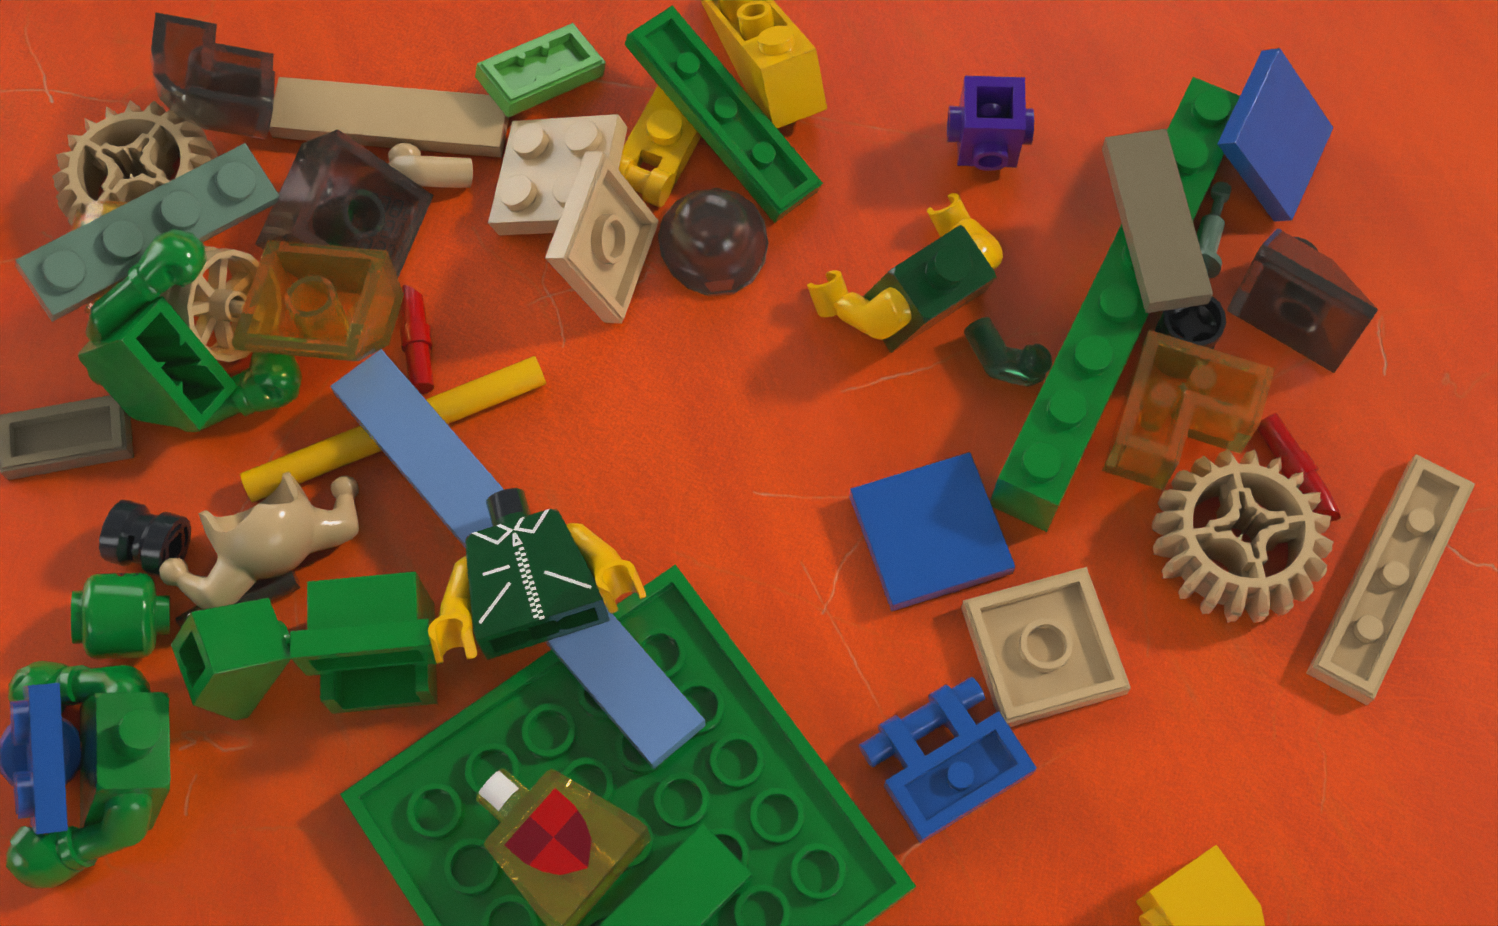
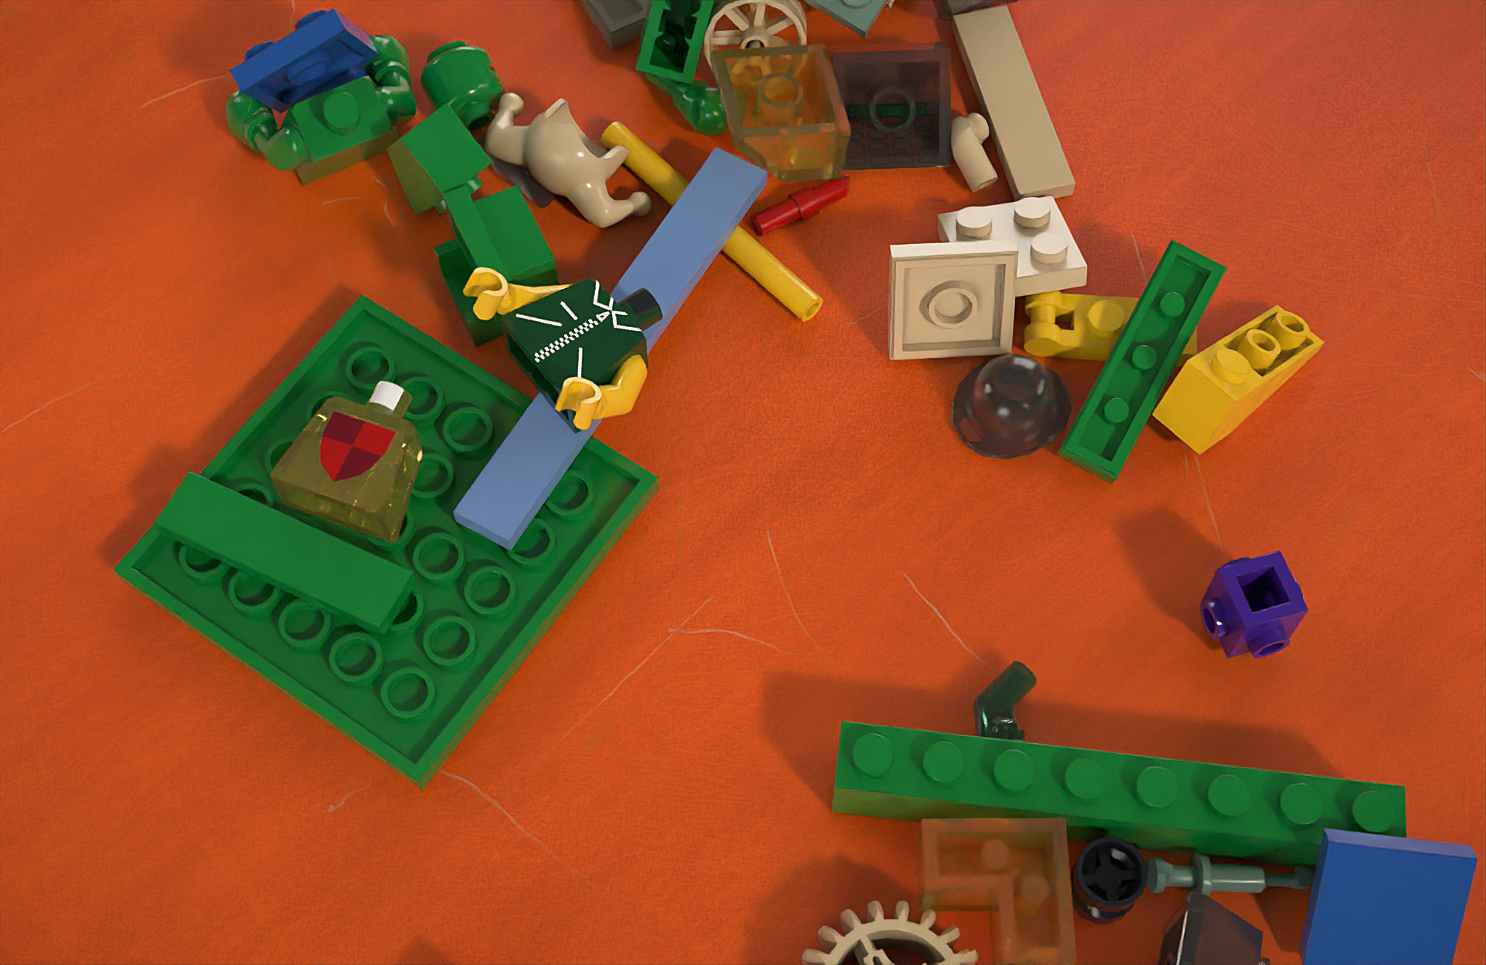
camera: 70 degrees right, 5 degrees down
black wheel [99,499,191,577] -> none
bright green plate [475,23,606,118] -> none
torso [807,193,1003,353] -> none
blue tile [849,452,1016,612] -> none
blue plate [859,677,1037,844] -> none
tan tile [961,567,1131,727] -> none
dark tan tile [1102,129,1213,313] -> none

